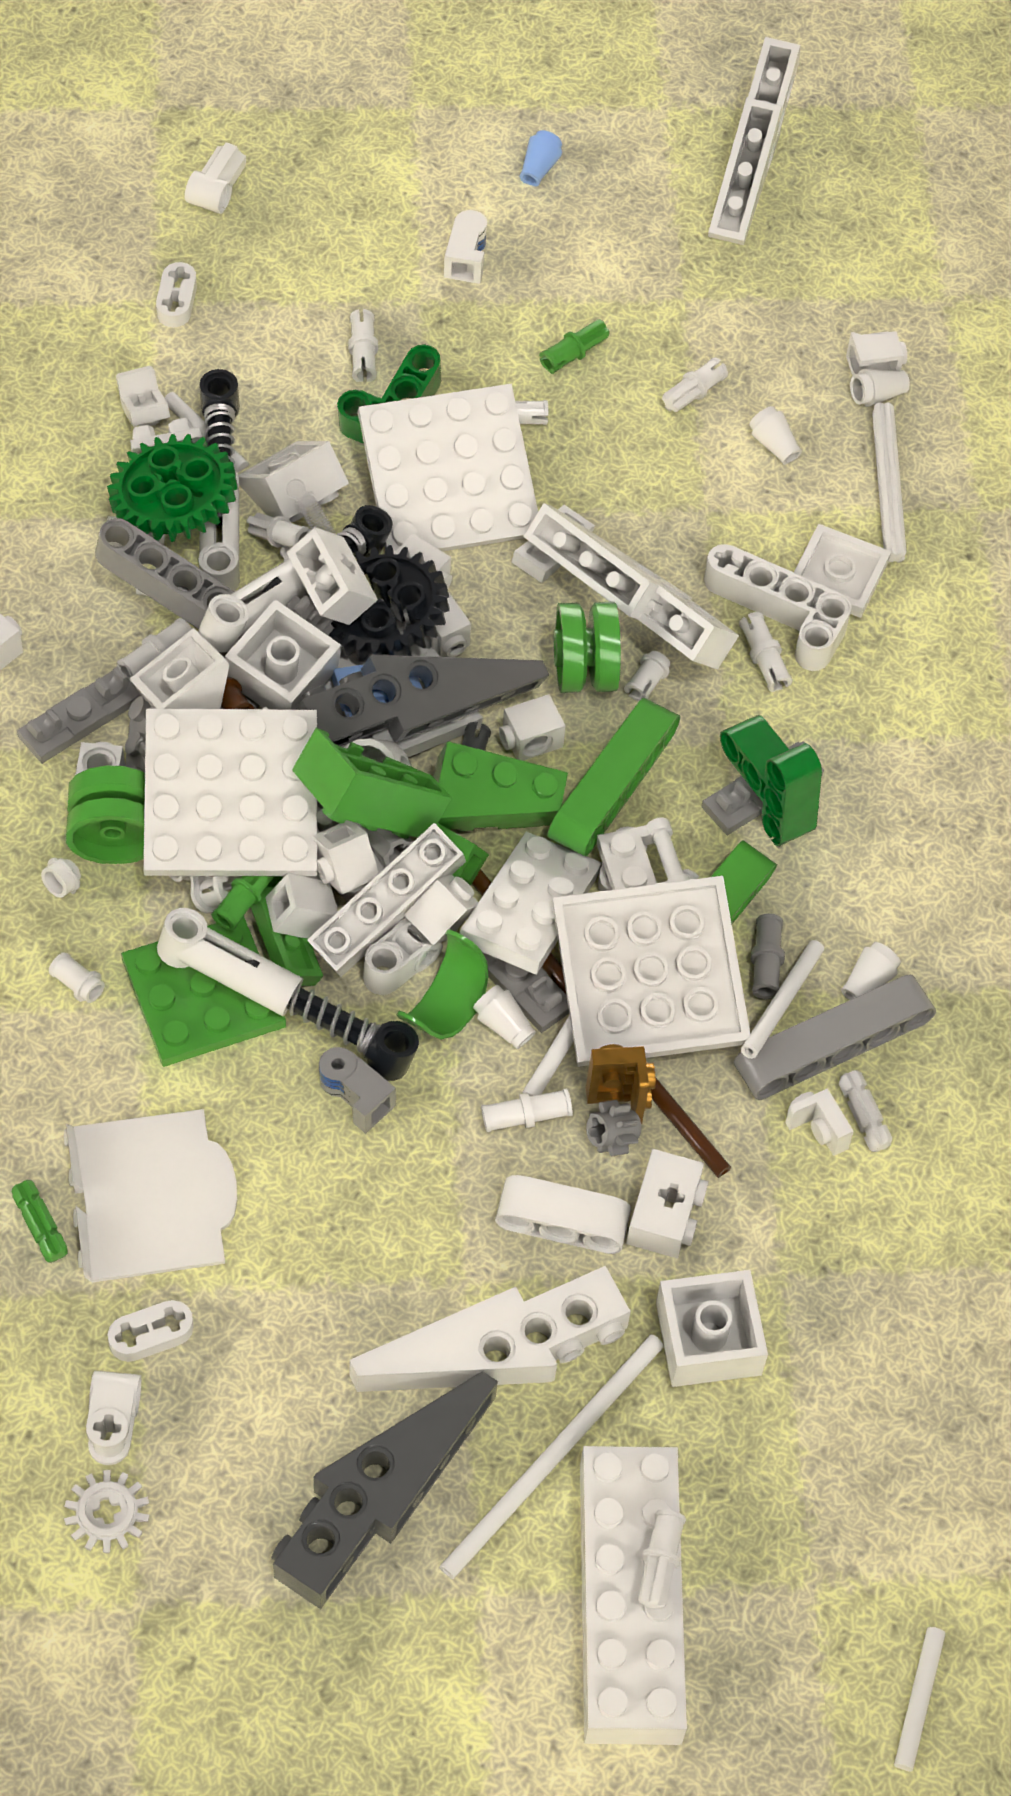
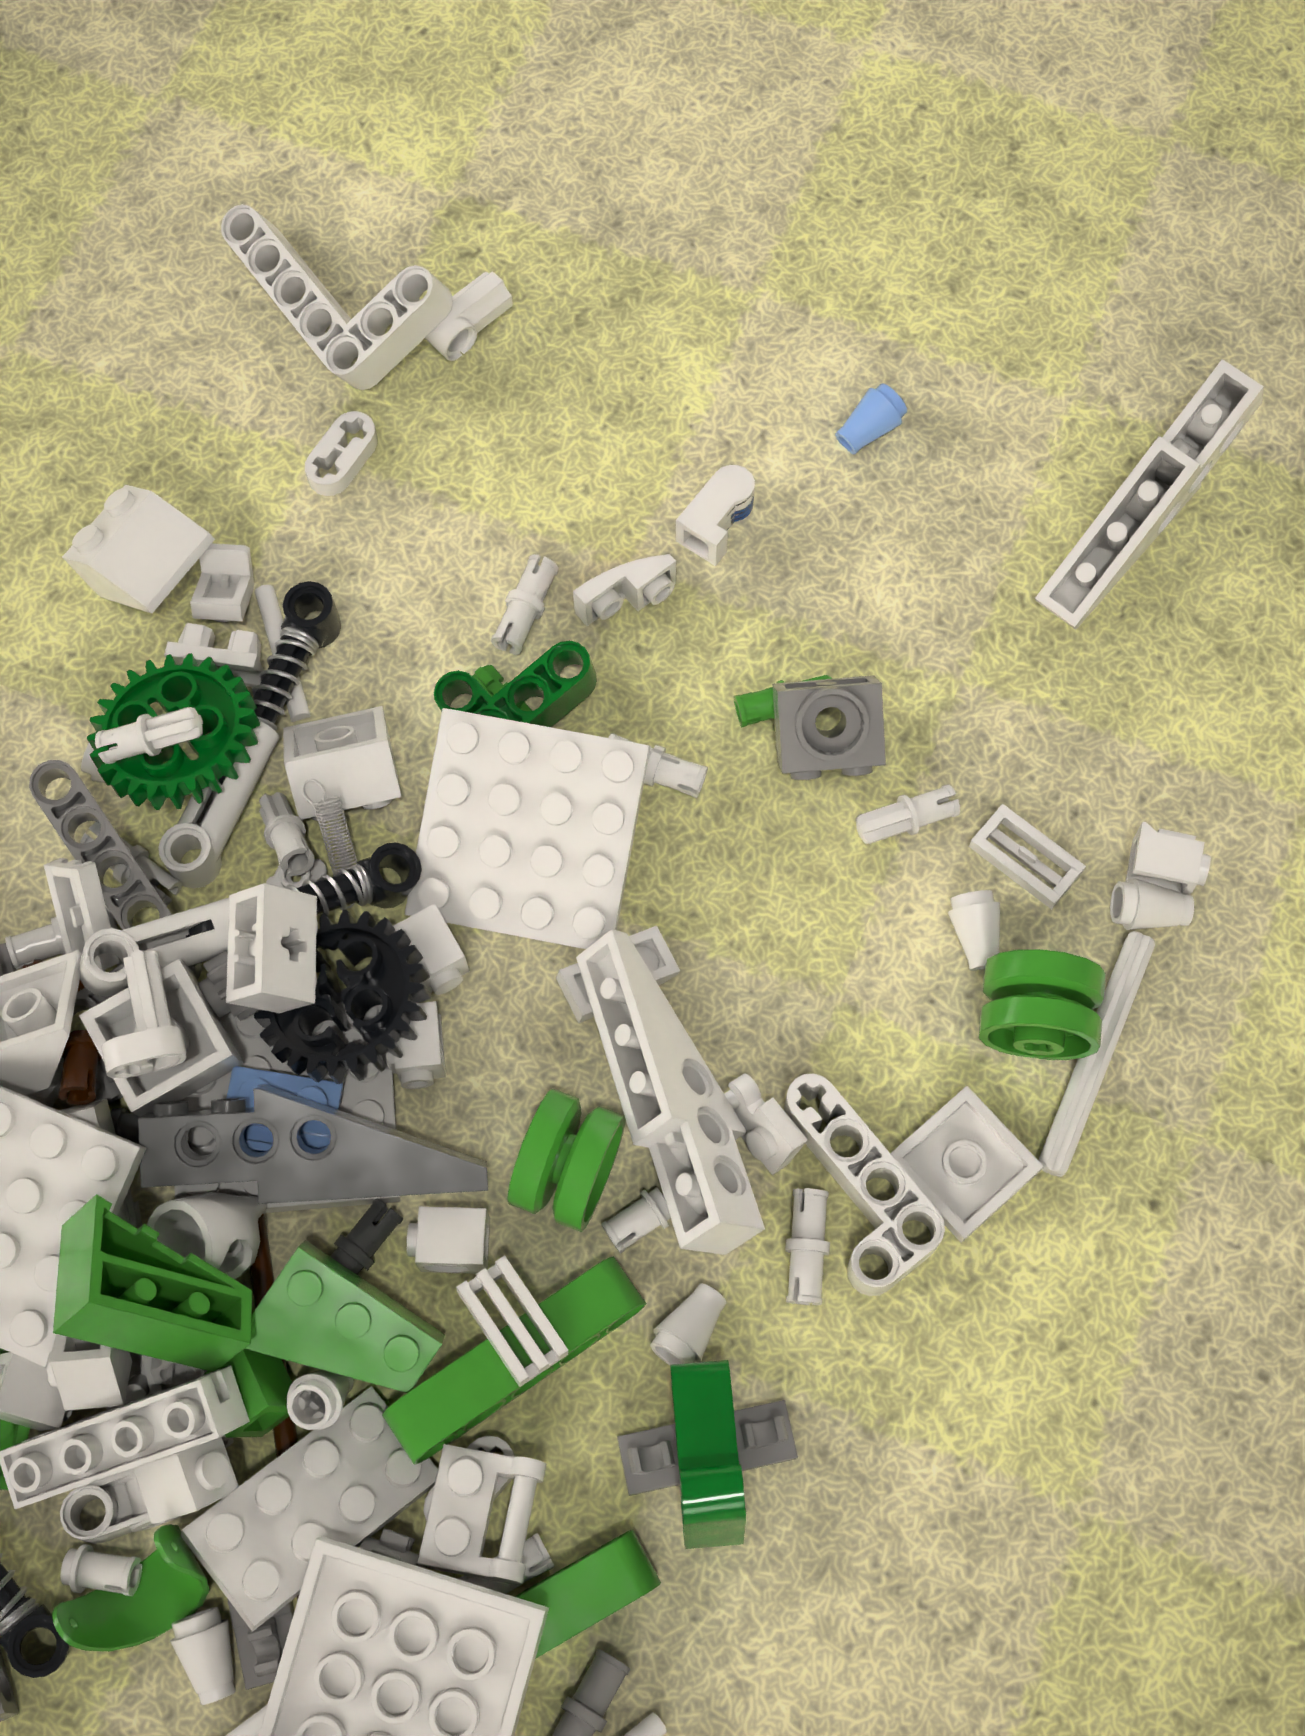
camera: 30 degrees right, 10 degrees up
none -> white tile [44,858,119,970]
none -> white pin [60,1544,142,1596]
none -> white slope [62,485,215,614]
none -> white axle [95,707,203,764]
none -> white piece [101,950,187,1078]
none -> white beam [221,204,453,390]
none -> white cone [287,1370,354,1430]
none -> white tile [456,1255,569,1387]
none -> white slope [573,554,676,626]
none -> white cone [650,1283,727,1365]
none -> white plate [724,1073,808,1175]
none -> light grey brick [772,675,886,780]
none -> white tile [969,804,1086,910]
none -> bright green wheel [978,949,1106,1060]

